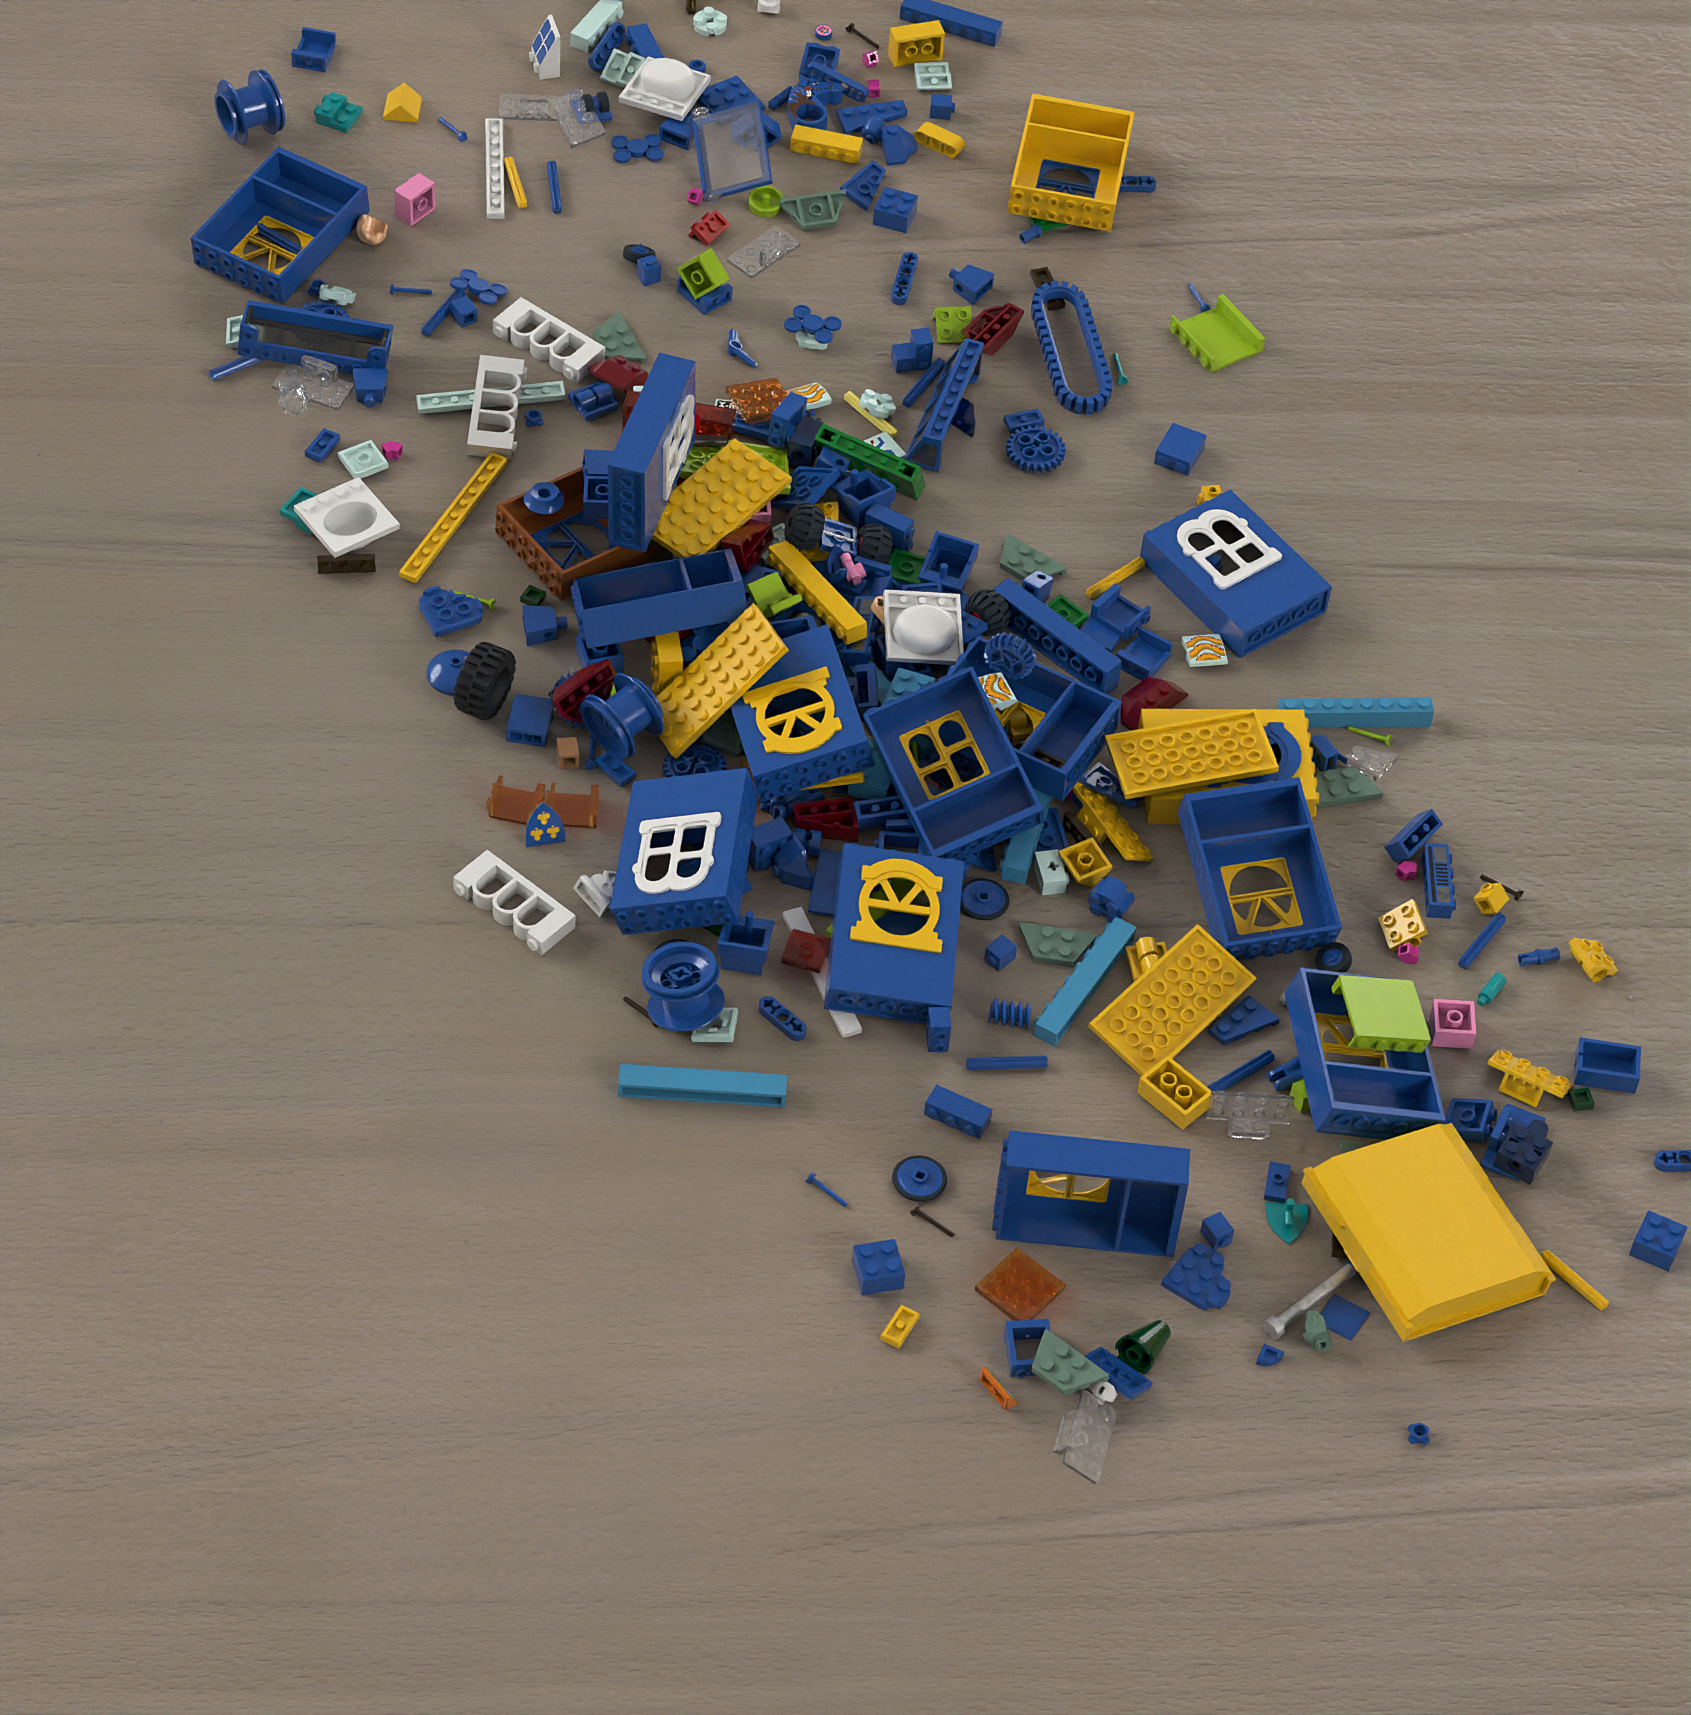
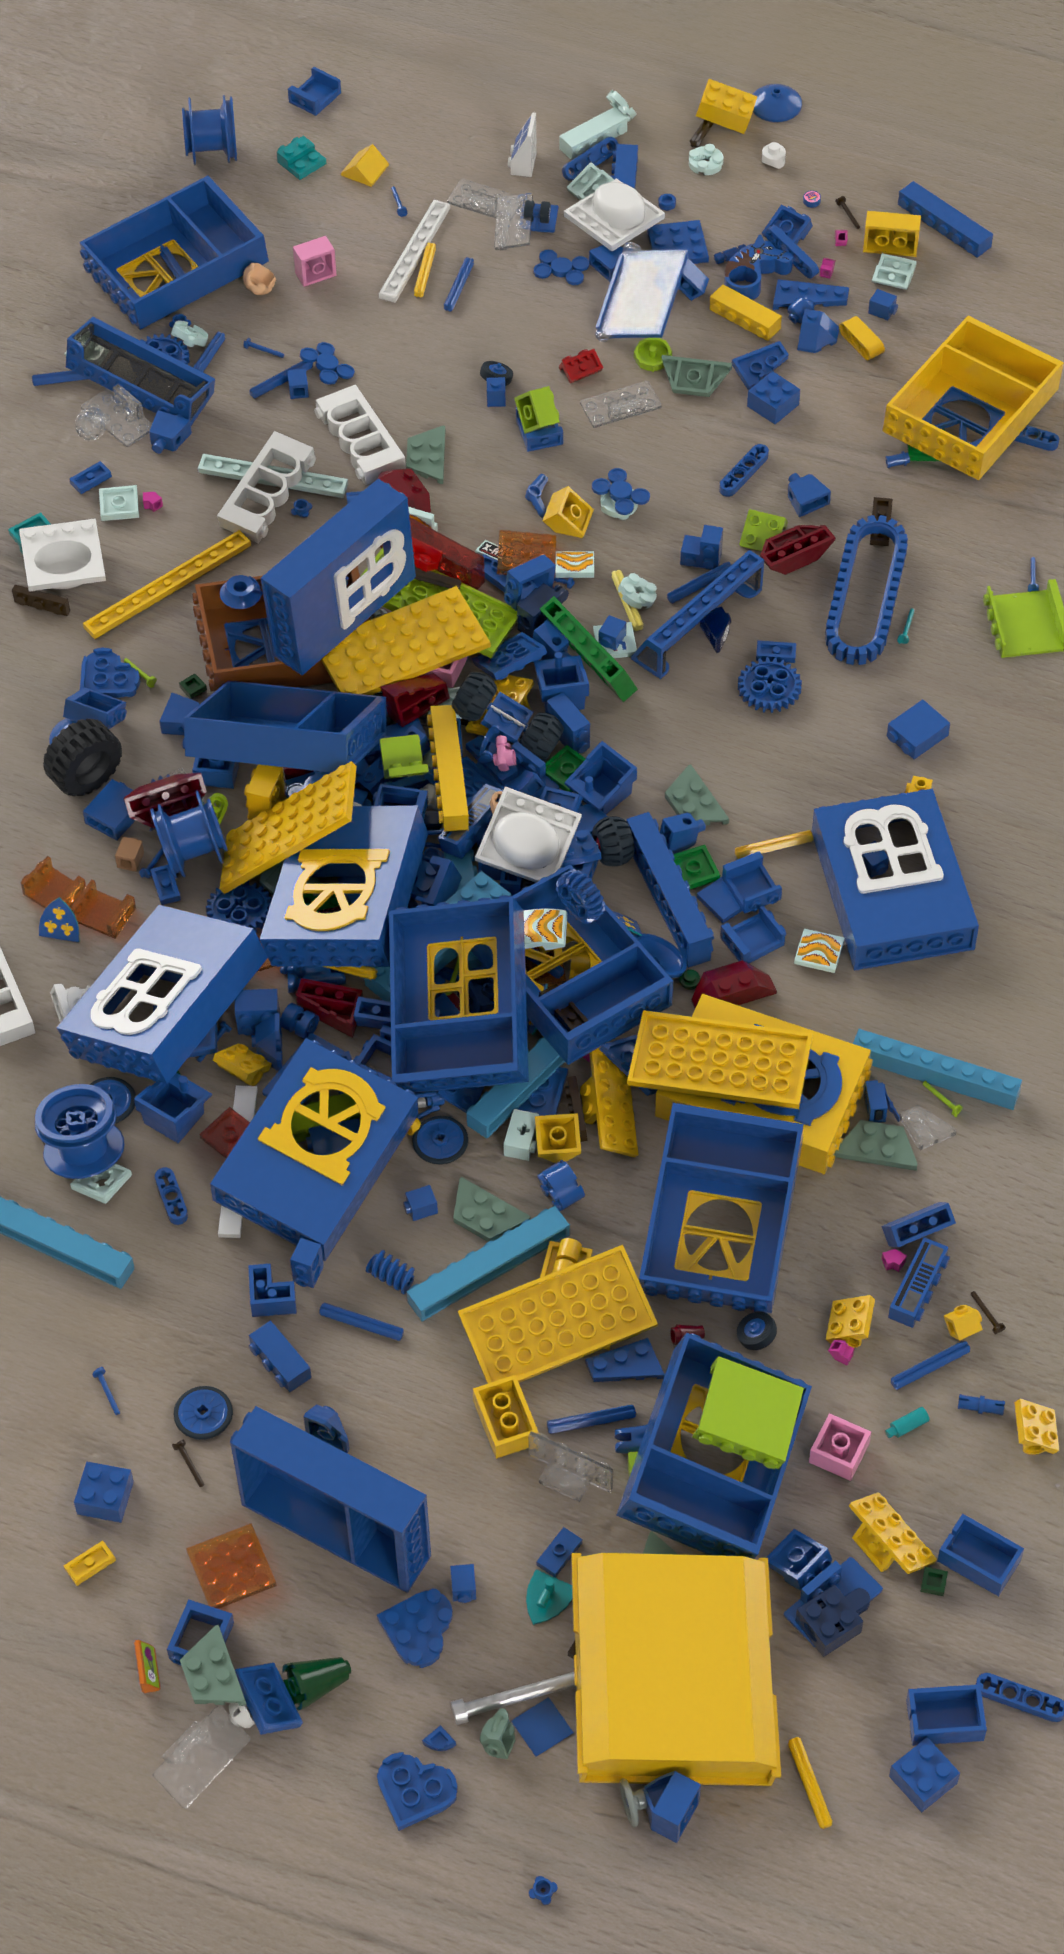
camera: 30 degrees right, 5 degrees up
dark pink piece [687,188,703,205] -> none
none -> blue window [63,688,127,729]
none -> blue axle [193,332,225,372]
none -> yellow plate [213,1043,272,1086]
none -> blue brick [248,1263,297,1317]
none -> blue plate [377,1752,458,1831]
none -> yellow slope [543,486,594,538]
none -> blue brick [598,615,626,650]
none -> blue piece [620,1771,701,1843]
none -> dark red cone [670,1324,705,1345]
none -> blue piece [906,1684,987,1746]

